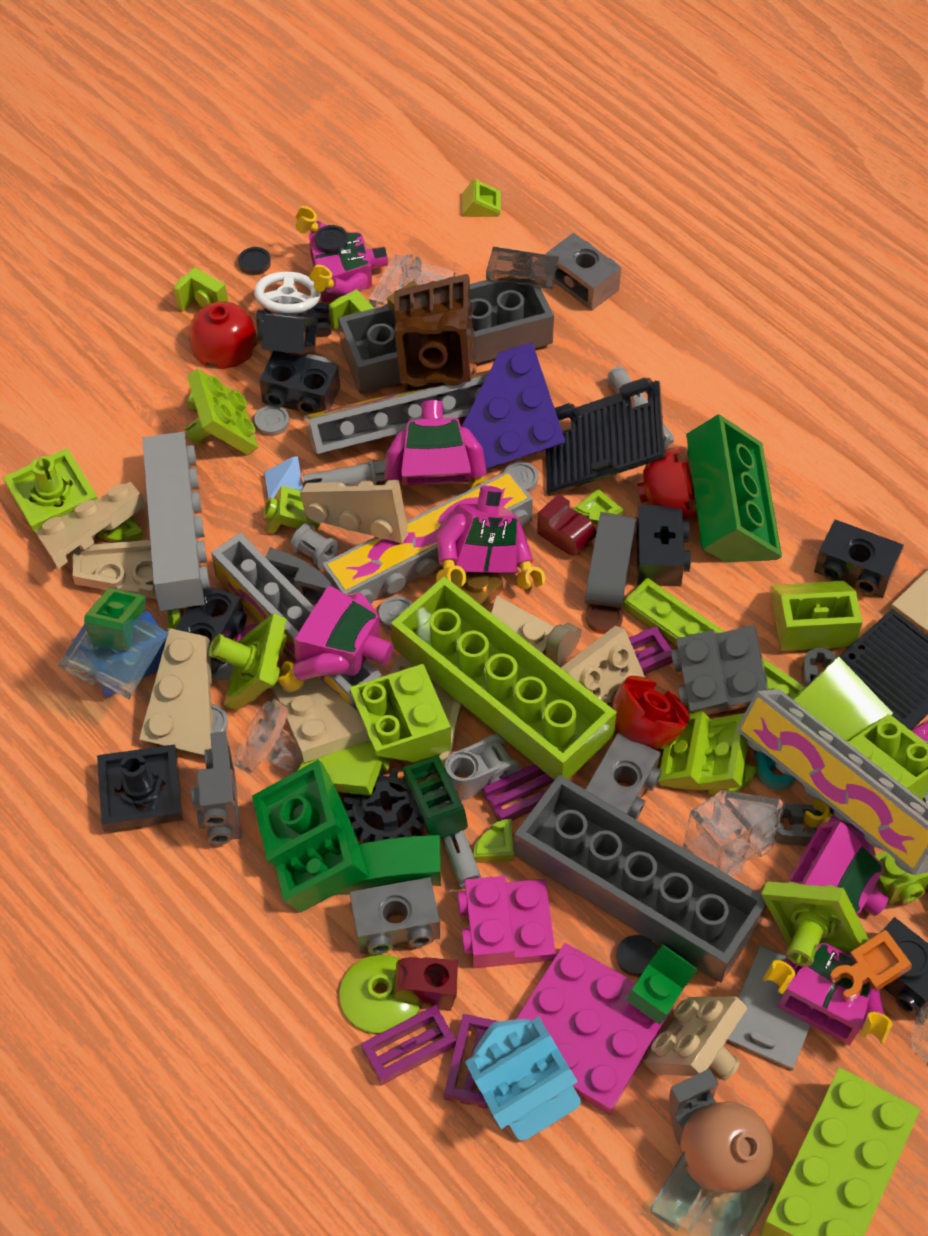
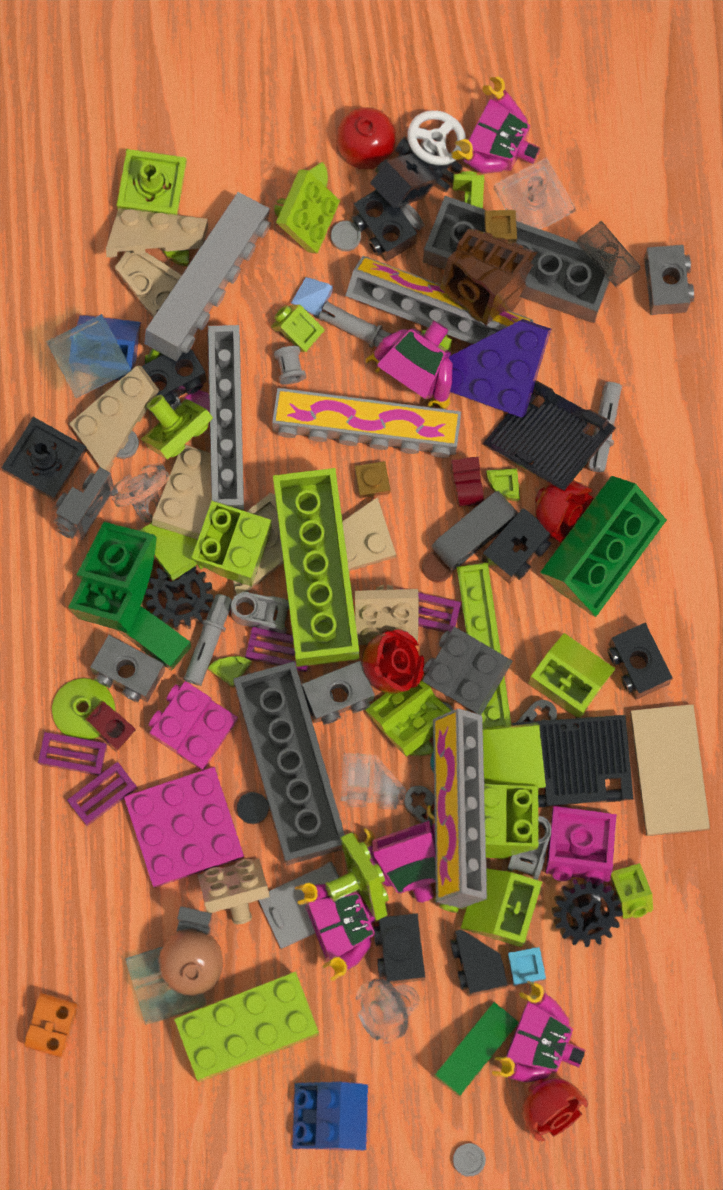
camera: 35 degrees right, 20 degrees up
green slope [84,587,146,652] -> none
lime bracket [173,267,228,311] -> none
black piece [238,247,271,275] -> none
dark grey slope [265,547,332,605] -> none
dark pink torso [277,585,394,692] -> none
tan wing [300,480,409,543] -> none
black piece [315,225,348,254] -> none
light grey piece [379,596,413,630] -> none
dark green slope [401,755,468,839] -> none
dark pink torso [436,485,545,589] -> none
lime slope [462,179,501,217] -> none
medium azure piece [465,1016,581,1140] -> none
light grey piece [504,462,538,493] -> none
dark tan tile [546,623,582,667] -> none
green slope [625,944,698,1025] -> none
orange plate [830,930,912,1002] -> none

